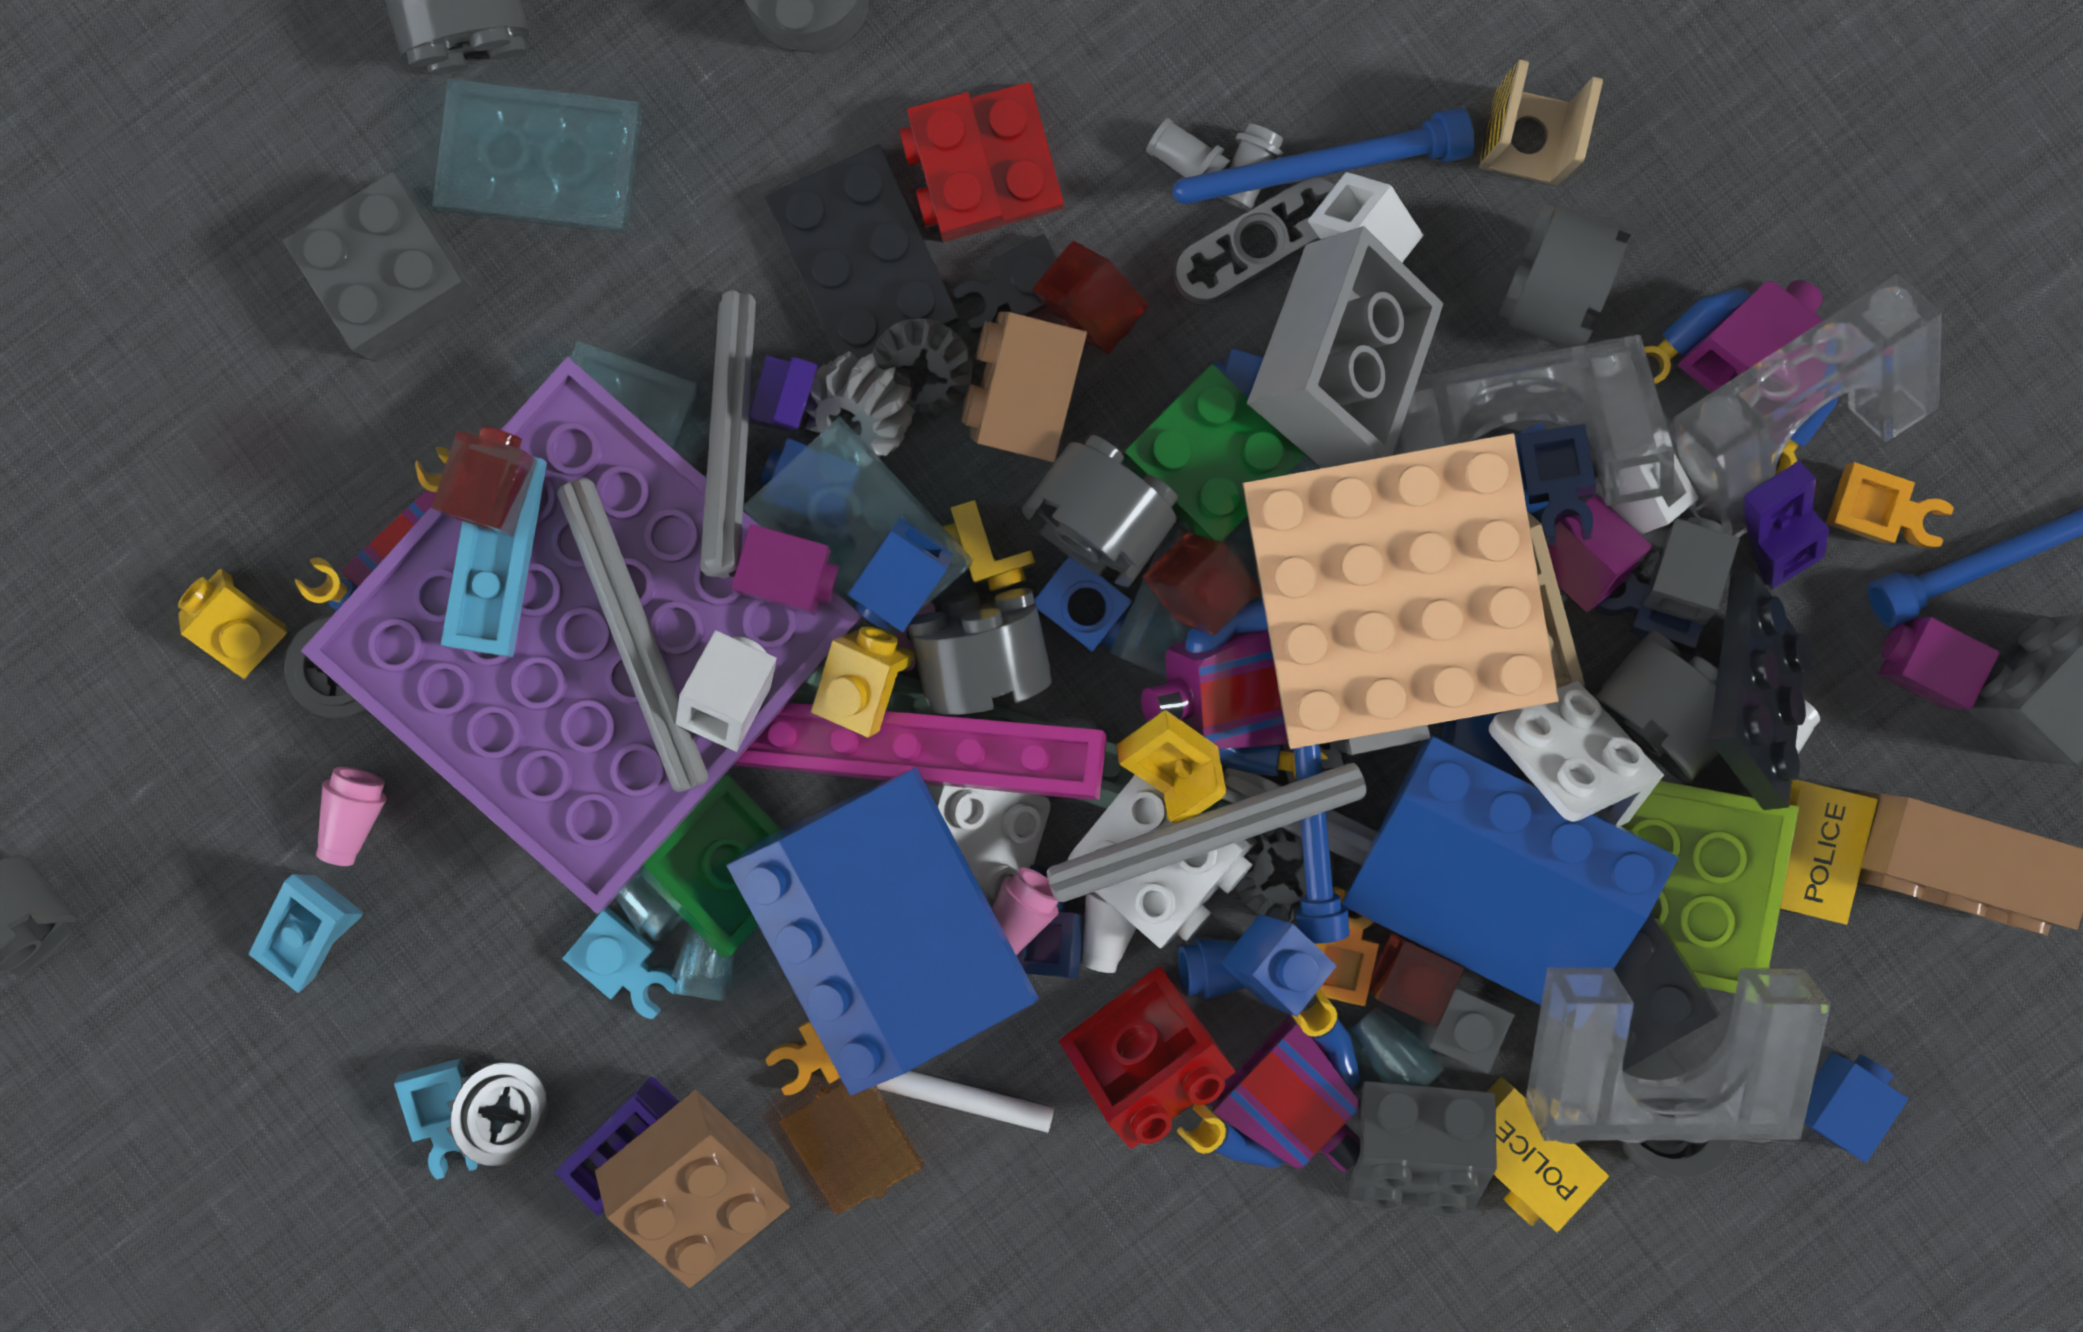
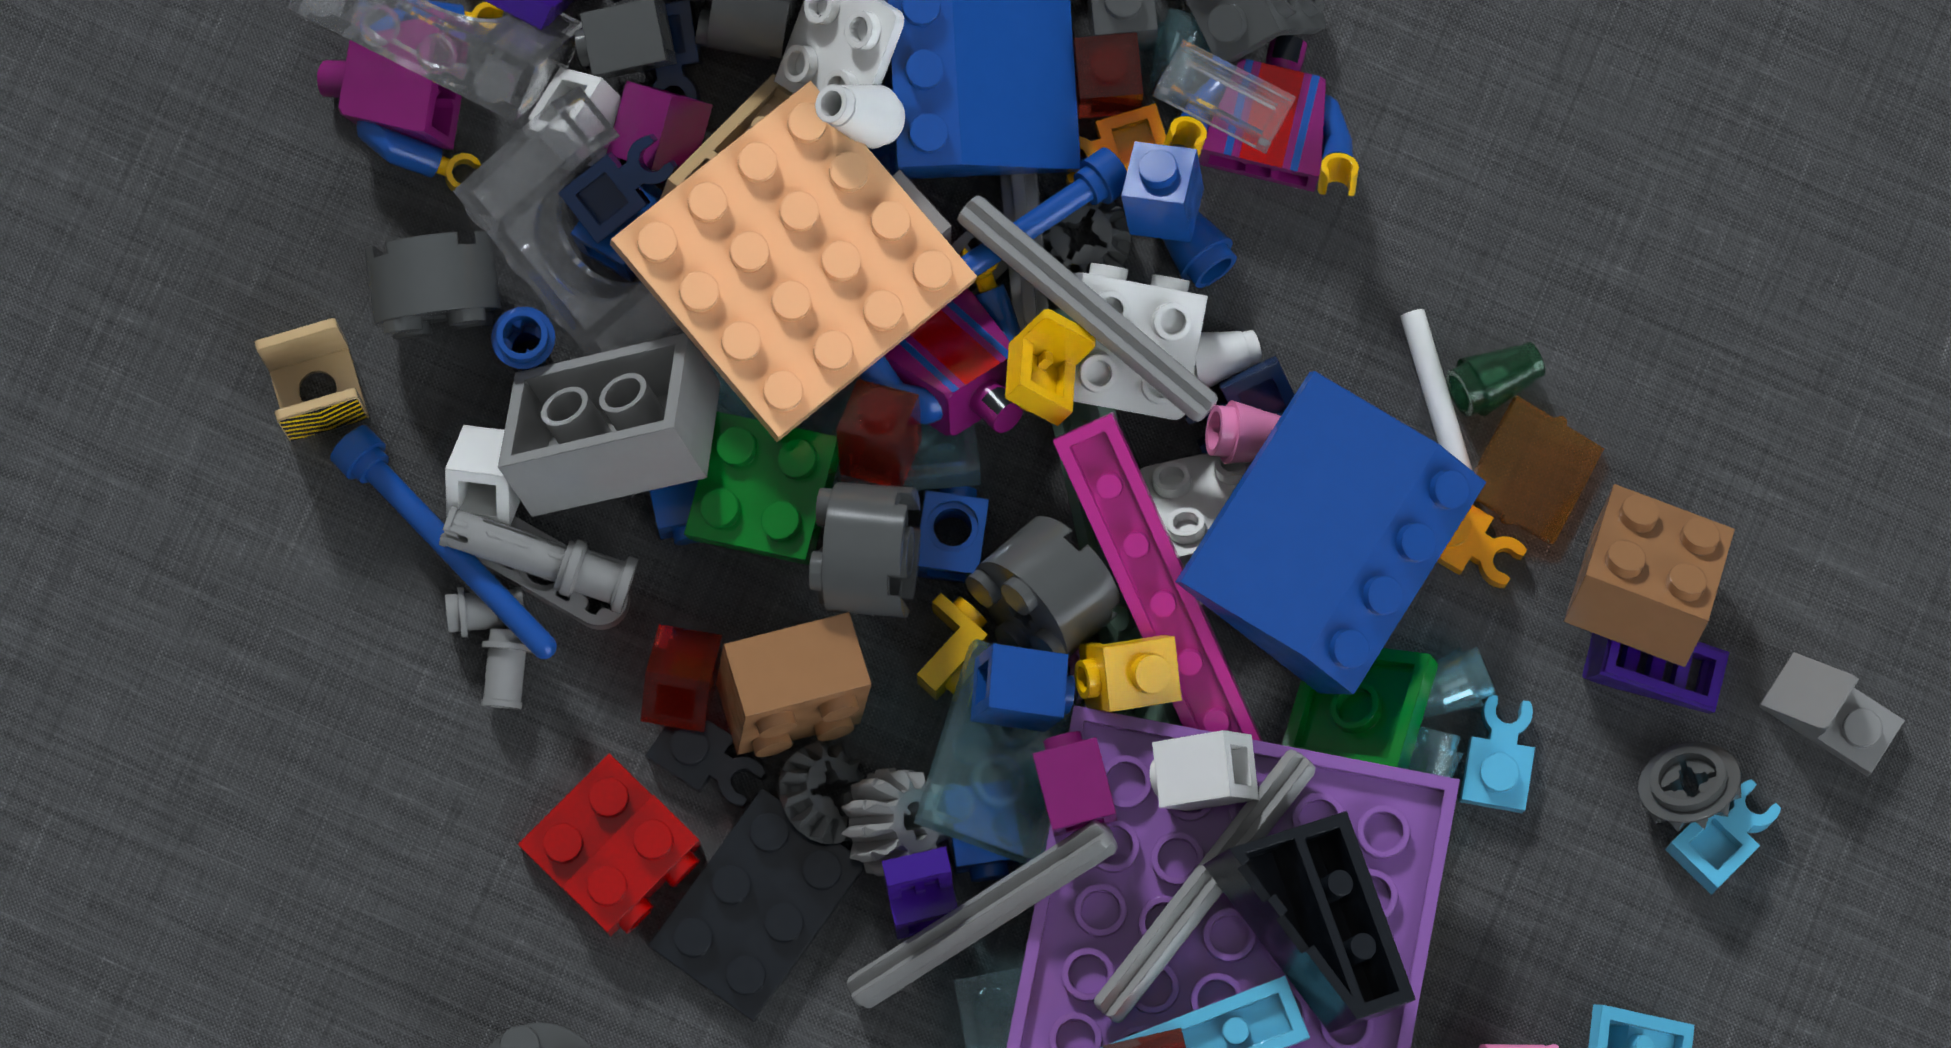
camera: 125 degrees left, 10 degrees down
red plate [1058,965,1236,1149] -> none
none -> light grey pin [439,506,639,614]
none -> blue cone [491,307,555,371]
none -> white cone [815,84,905,149]
none -> clear tile [1153,39,1296,154]
none -> black wedge [1203,811,1416,1033]
none -> clear green cone [1446,342,1545,417]
none -> light grey slope [1758,652,1905,776]

